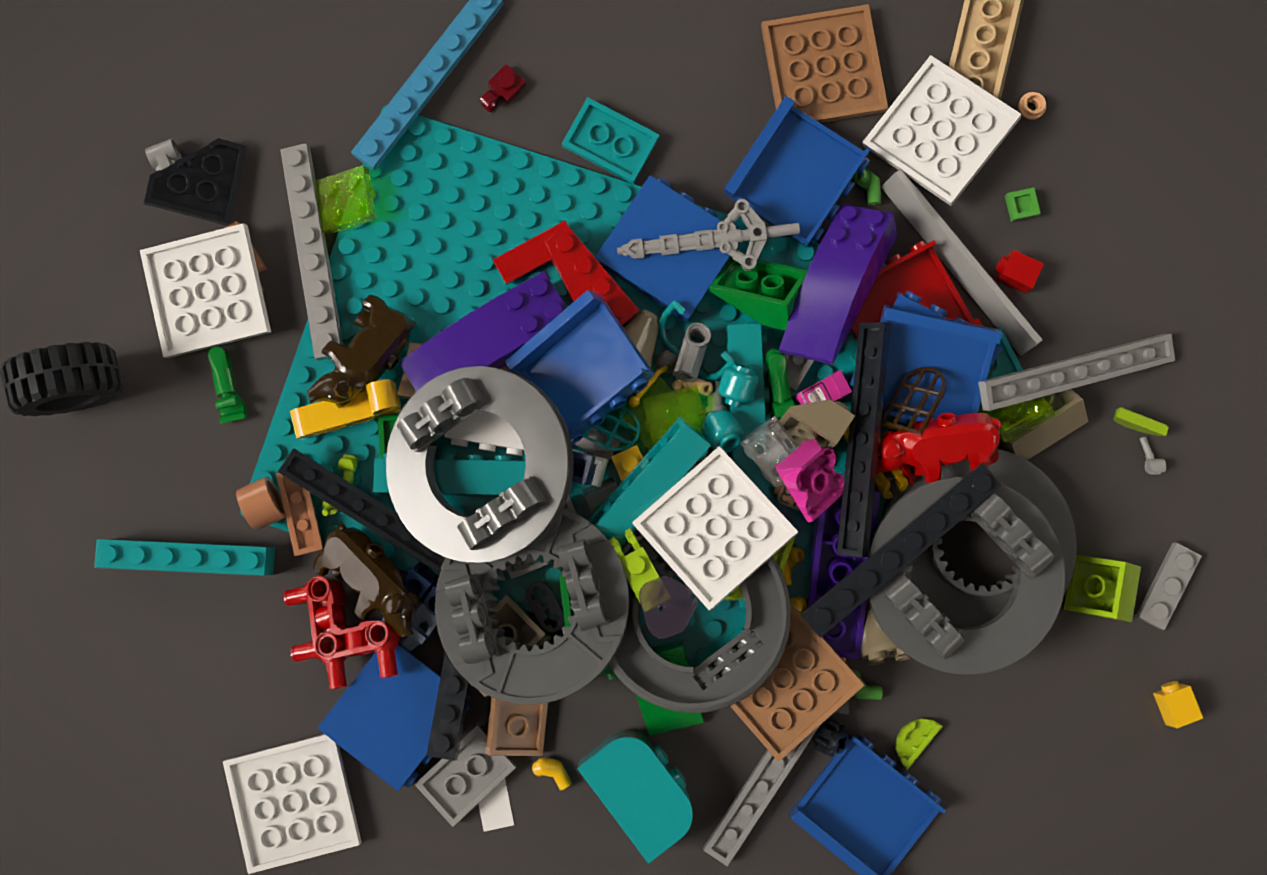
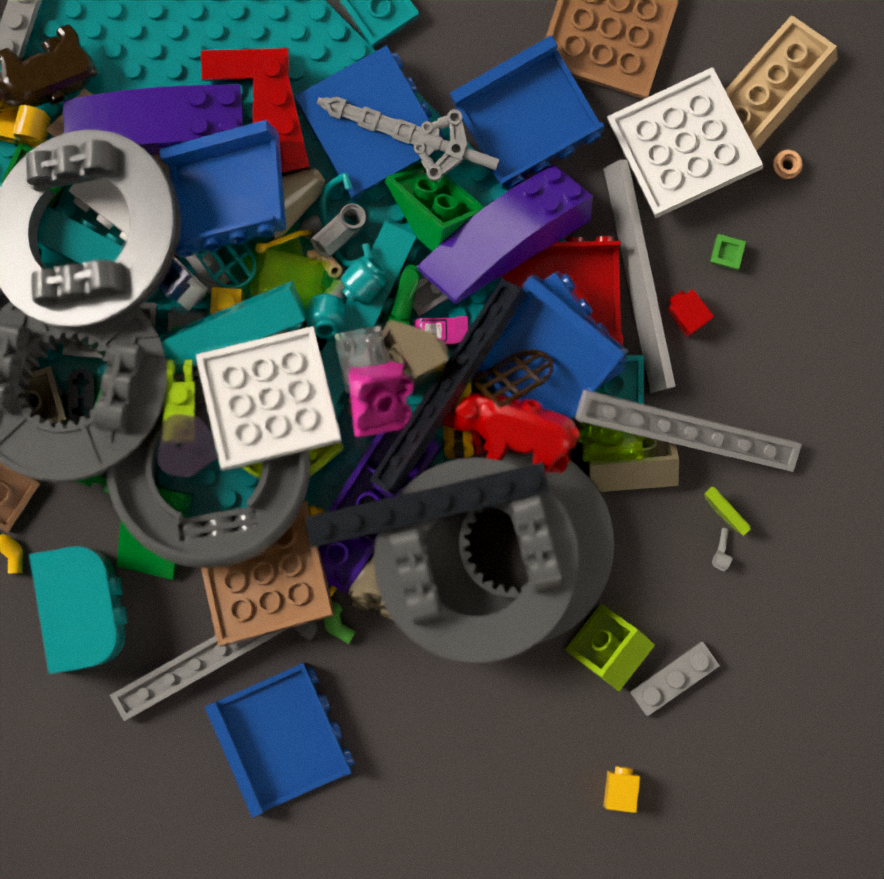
camera: 20 degrees right, 0 degrees up
yellow arm [782,546,805,585] -> none
black gear [813,719,849,757] -> none
bright green arm [853,168,881,206] -> none
lime tile [895,718,943,770] -> none

